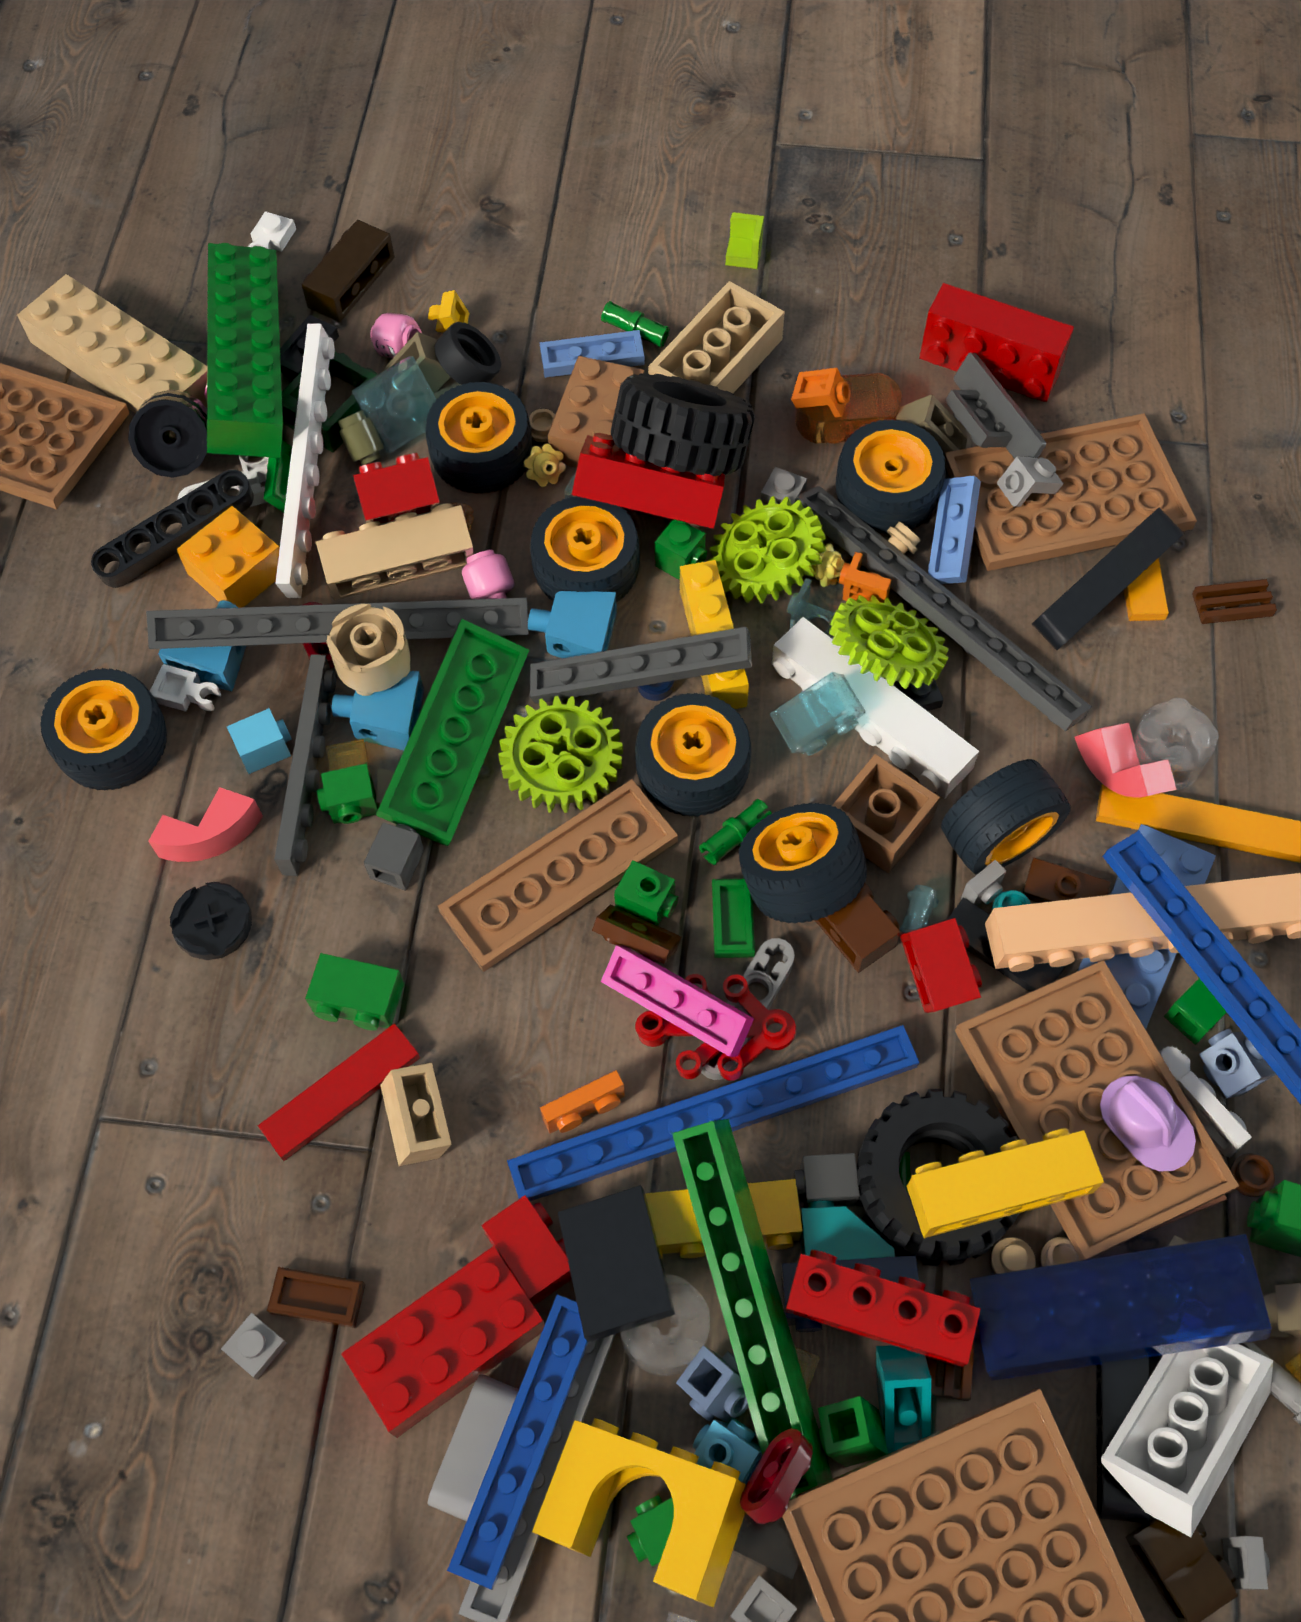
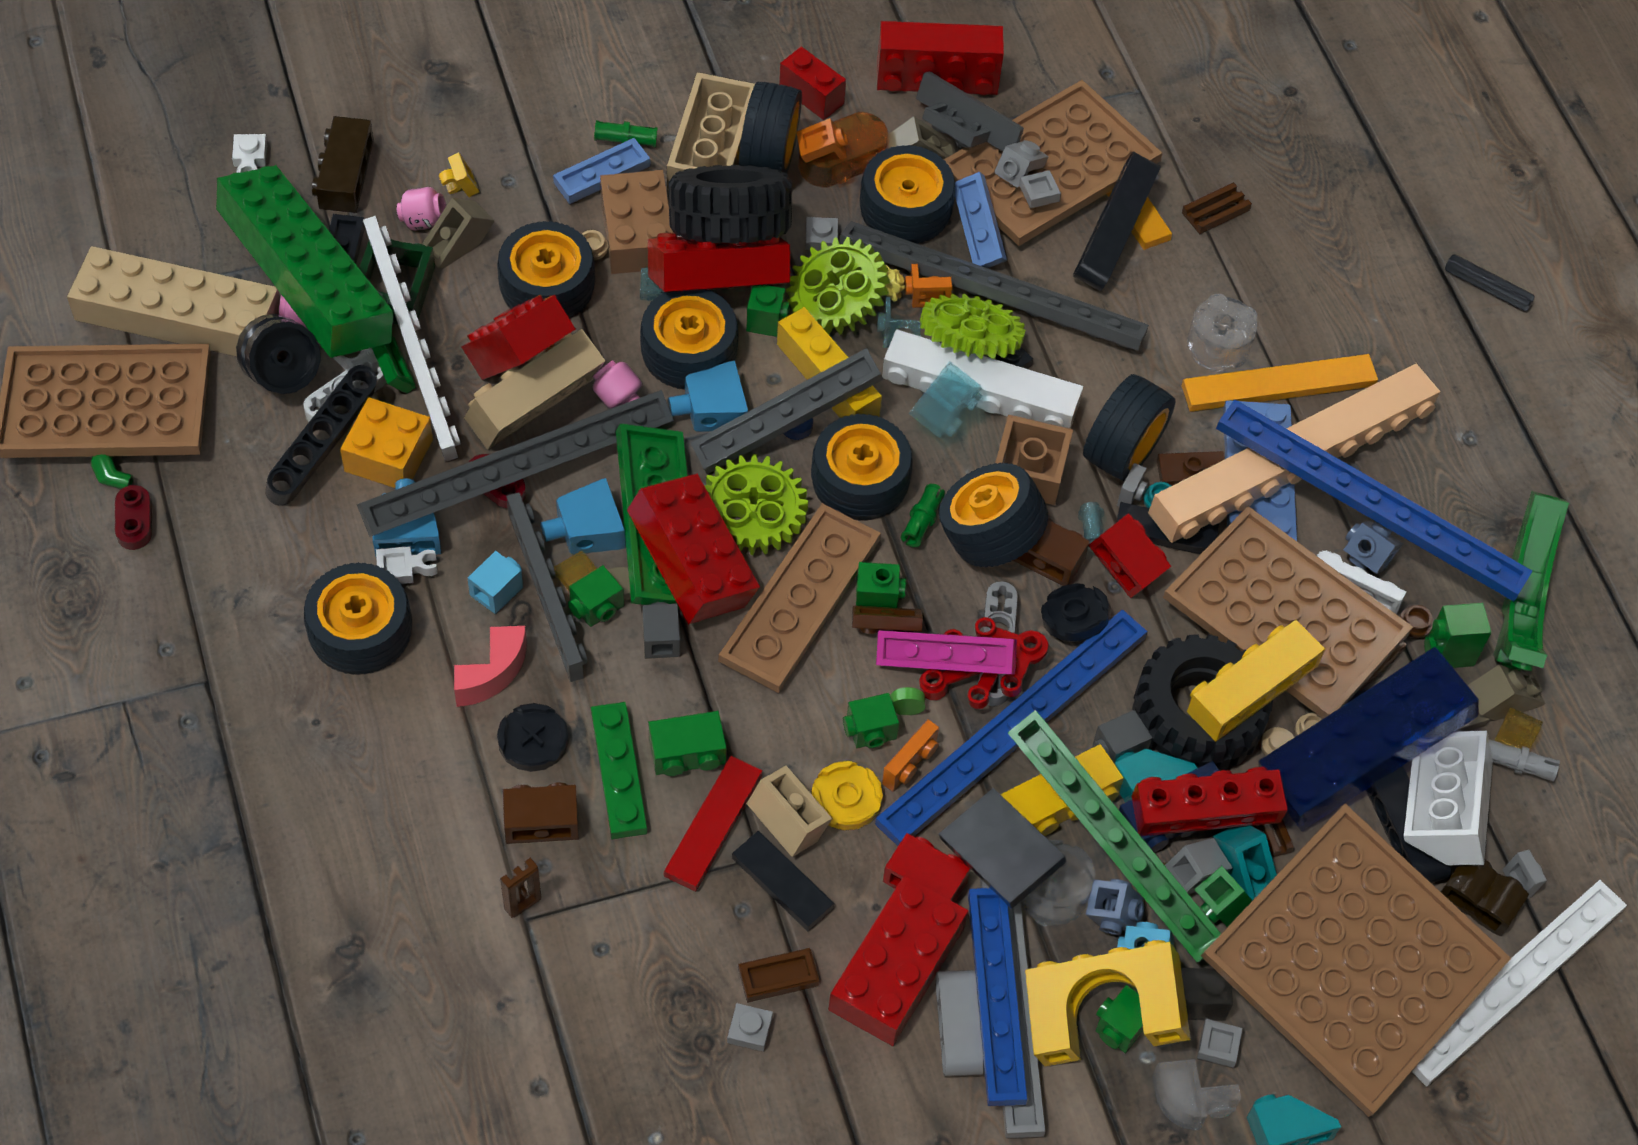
camera: 30 degrees left, 5 degrees down
tan brick [327,604,411,696] -> none
olive brick [337,410,385,466] -> none
clear light blue plate [352,356,436,453] -> none
black tyre [434,322,502,385] -> none
light yellow plant [523,443,566,487] -> none
green tile [712,879,755,958] -> none
lime panel [725,212,764,269] -> none
dark red plate [740,1429,813,1524] -> none
tan plate [887,522,921,554] -> none
coral brick [1075,723,1176,797] -> none
lavender piece [1100,1076,1196,1172] -> none
green brick [1164,978,1227,1045] -> none
none -> reddish brown tile [500,857,542,918]
none -> reddish brown brick [503,782,579,844]
none -> green plate [591,702,647,840]
none -> red brick [627,473,760,625]
none -> black tile [732,831,834,932]
none -> black wheel [739,82,802,174]
none -> red brick [779,46,846,120]
none -> yellow tile [811,761,883,830]
none -> green brick [843,693,899,749]
none -> bright green tile [890,687,925,715]
none -> light grey plate [1019,170,1061,208]
none -> black tile [1041,583,1111,641]
none -> light grey brick [1165,838,1233,894]

